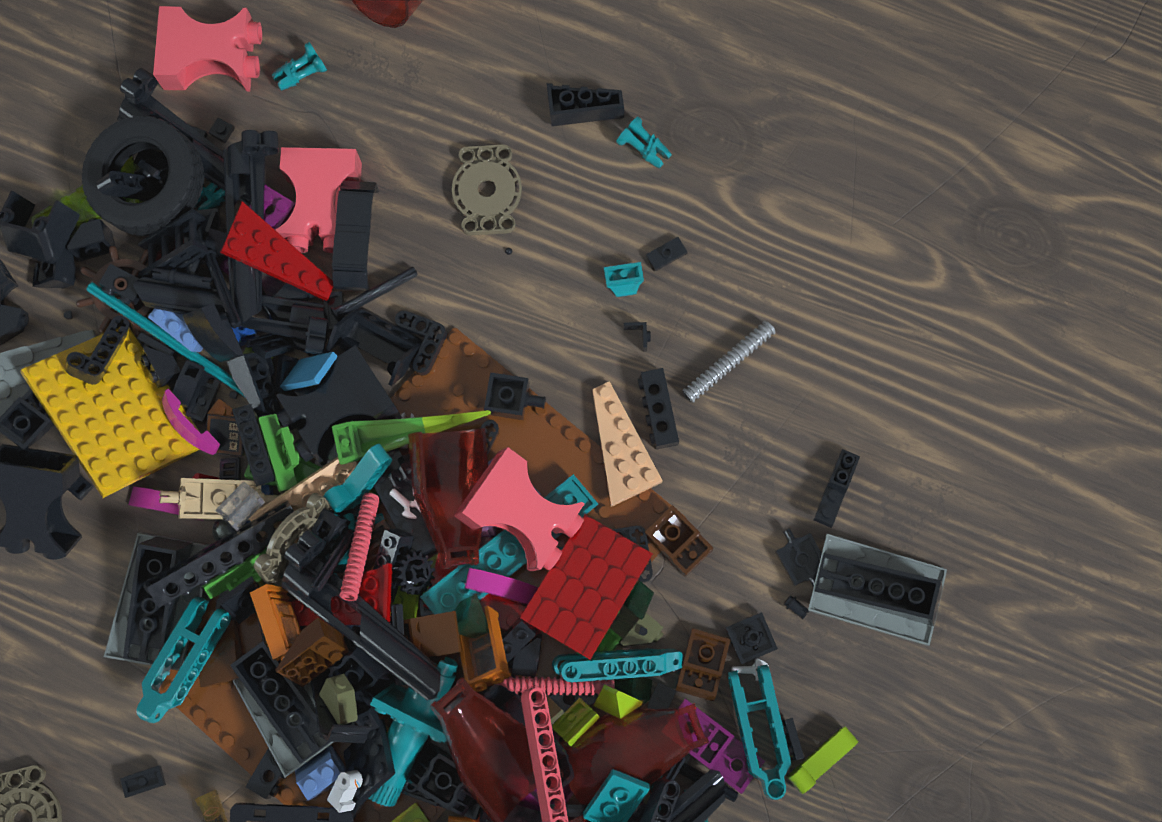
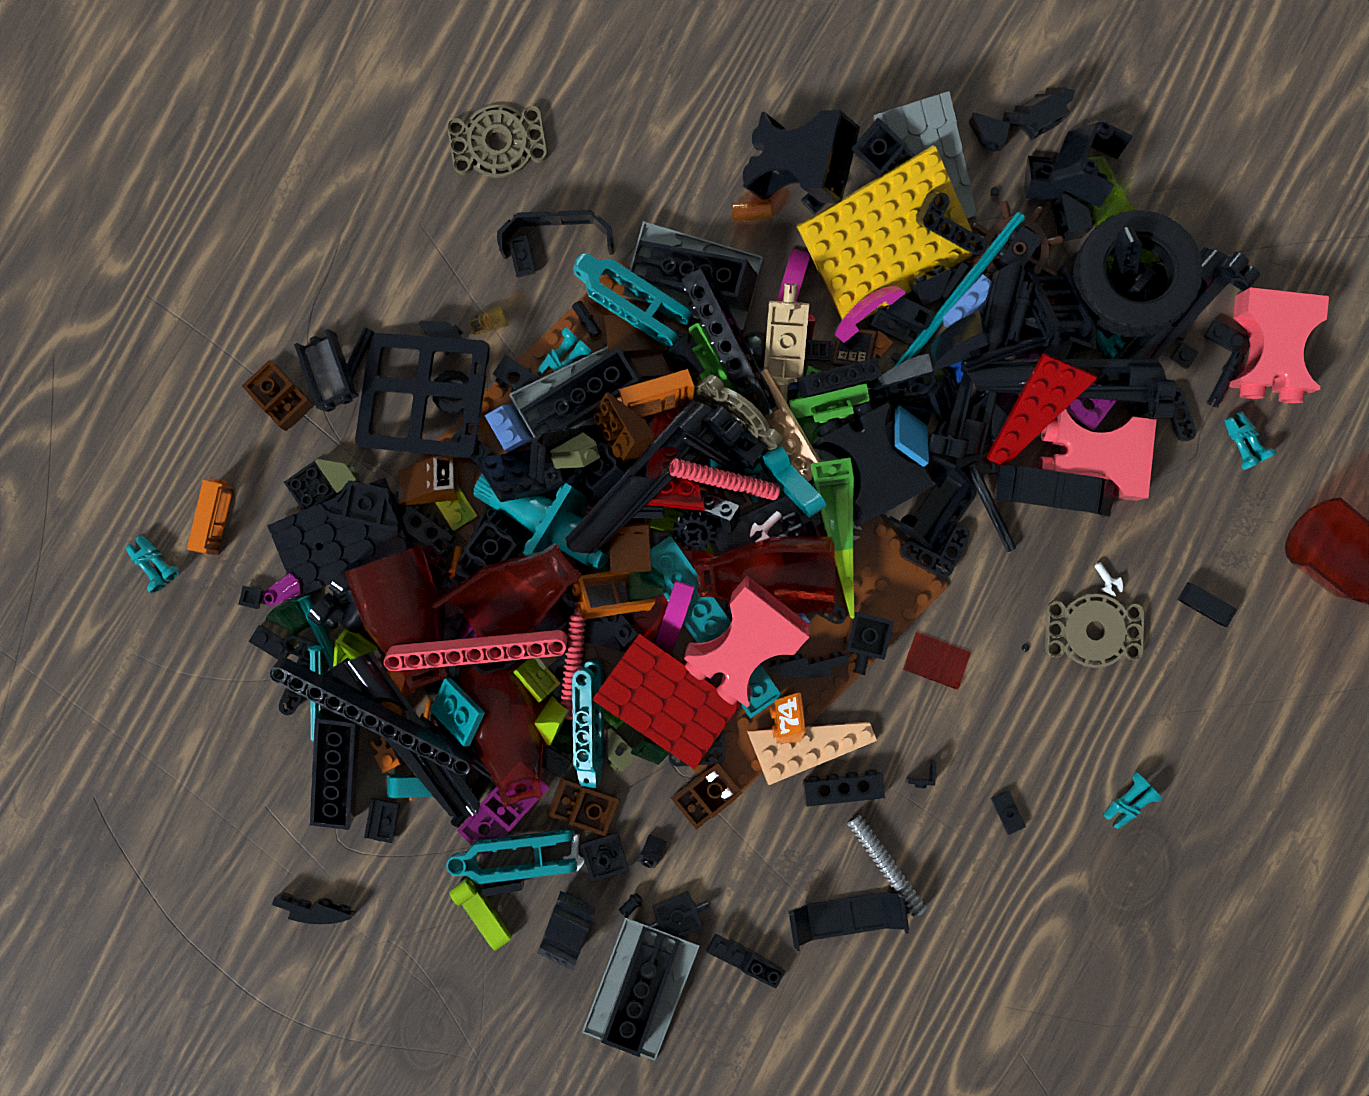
camera: 95 degrees right, 10 degrees up
clear brick [215,481,265,531] -> none
white leg [327,770,362,813] -> none
black wedge [546,83,624,126] -> none
teal slope [604,262,644,297] -> none
none -> black windscreen [497,210,614,259]
none -> teal piece [536,327,593,377]
none -> black slope [538,891,596,971]
none -> black axle [572,300,602,338]
none -> black bracket [638,834,667,868]
none -> clear orange pin [731,199,772,222]
none -> black slope [768,651,849,678]
none -> orange slope [770,693,805,744]
none -> black windscreen [788,892,909,951]
none -> clear red piece [903,632,971,690]
none -> white bar [1095,562,1123,596]
none -> black beam [1127,387,1196,442]
none -> black beam [1177,582,1237,627]
none -> black plate [1204,319,1250,355]
none -> black pin [1206,350,1245,408]

